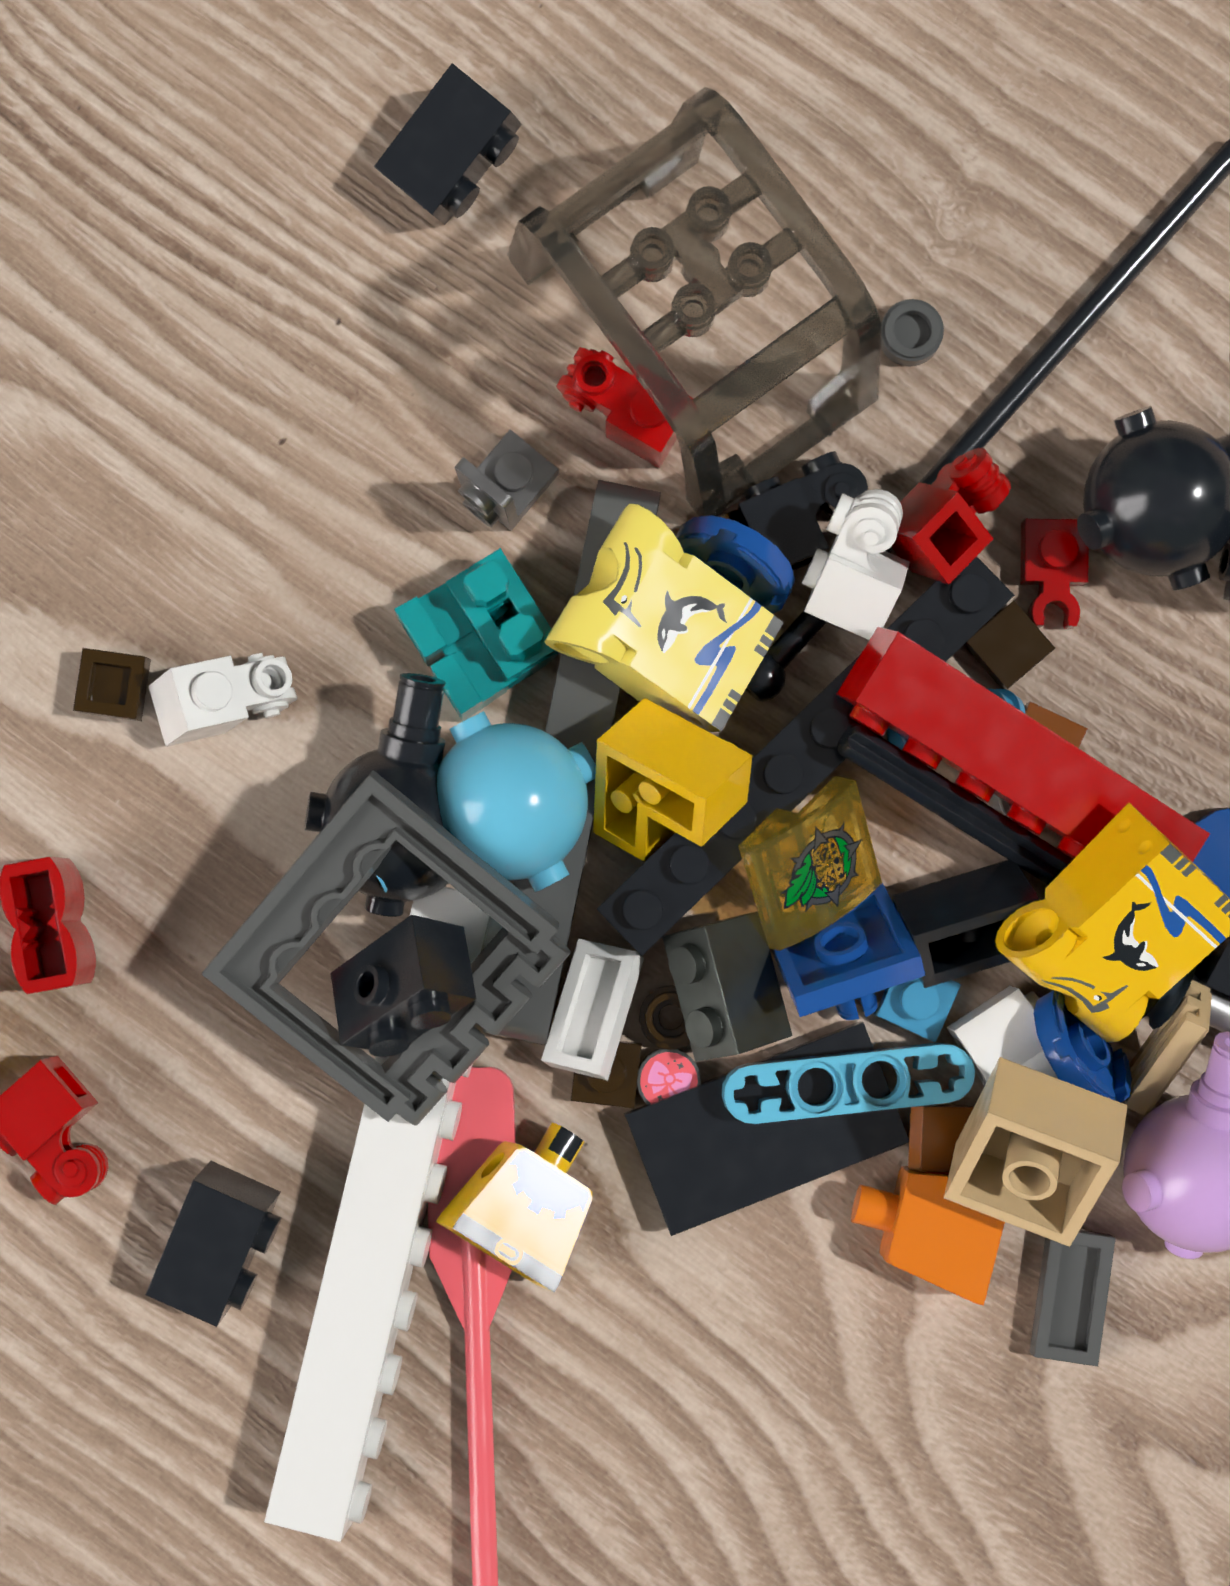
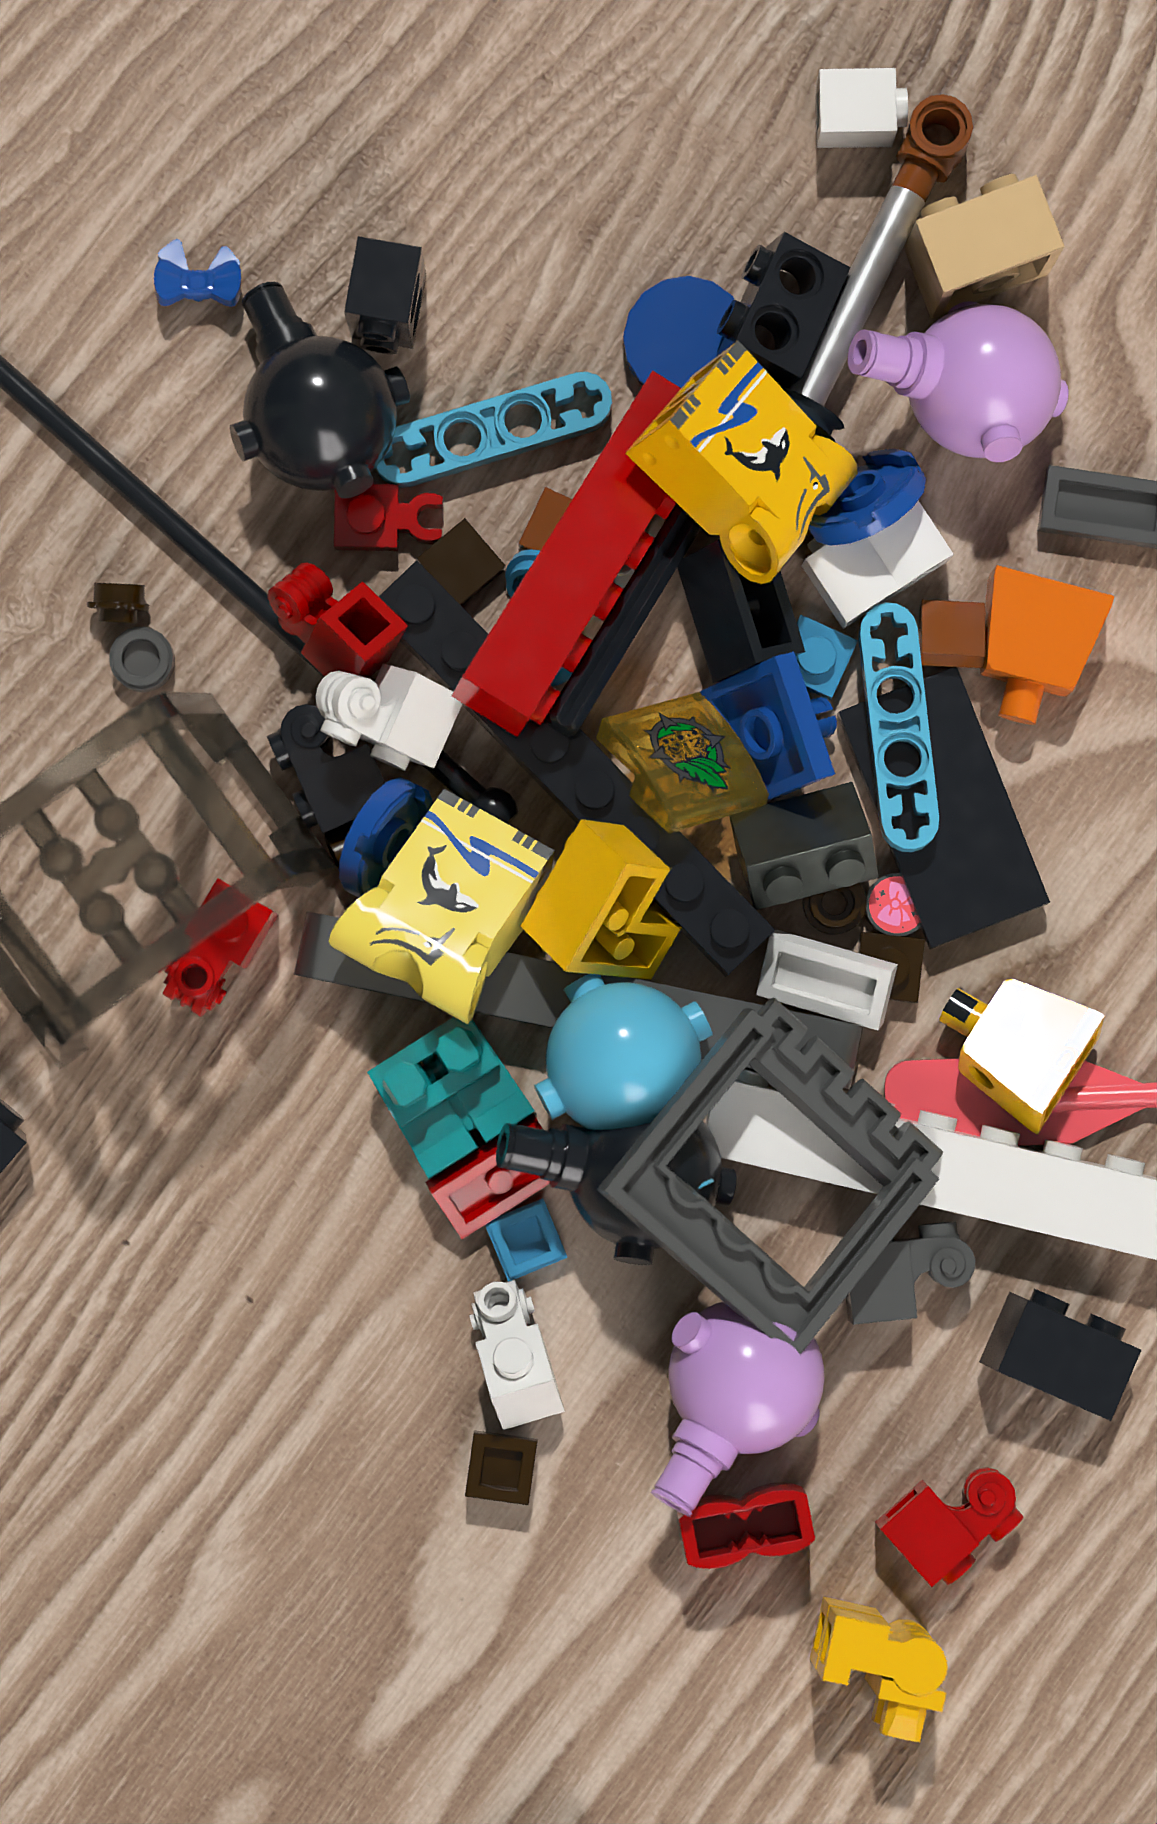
camera: 95 degrees left, 0 degrees up
black brick [330,914,477,1057] -> none
flat silver bracket [454,429,559,531] -> none
tan brick [944,1057,1128,1247] -> none
tan tile [1124,980,1212,1115] -> none
none -> dark brown plate [87,583,149,623]
none -> medium azure beam [376,372,612,488]
none -> plate [425,1113,549,1239]
none -> dark azure tile [485,1198,567,1282]
none -> lavender piece [651,1301,824,1516]
none -> dark grey brick [846,1222,976,1325]

